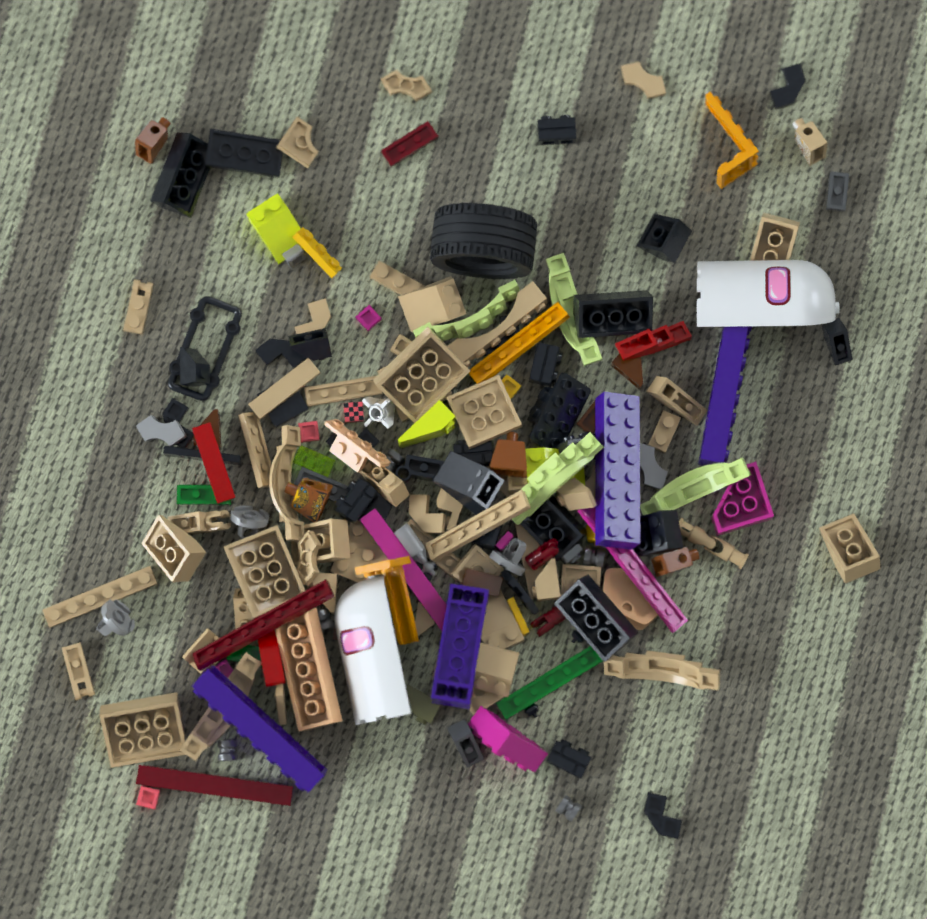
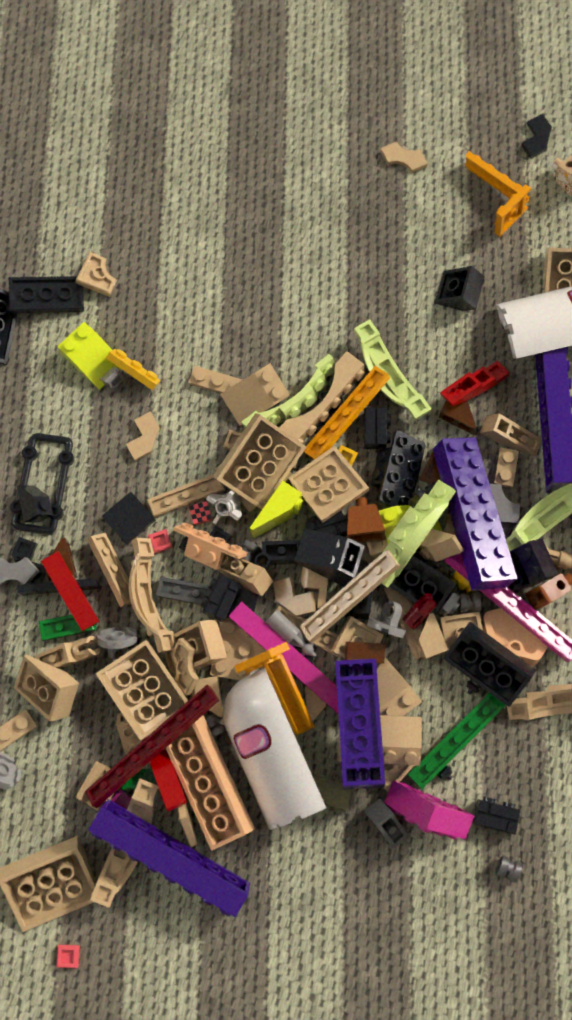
camera: 10 degrees left, 5 degrees down
dark red tile [136,765,293,806] -> none
flat silver wheel [218,740,237,761] -> none
tan tile [248,358,321,420] -> none
black tile [255,339,307,369] -> none
dark orange torso [284,478,333,523] -> none
black slope [288,328,332,361] -> none
clear neon green plate [293,445,336,477] -> none
dark pink tile [355,305,382,331] -> none
tan tile [381,70,432,102] -> none
dark red plate [381,121,438,168] -> none
black tyre [430,203,537,279] -> none
dark pink tile [495,531,513,552] -> none
black tile [500,568,539,615] -> none
yellow tile [507,597,530,637] -> none
dark red hinge [530,606,567,637] -> none
black brick [537,115,576,145] -> none
black slope [573,290,653,338] -> none

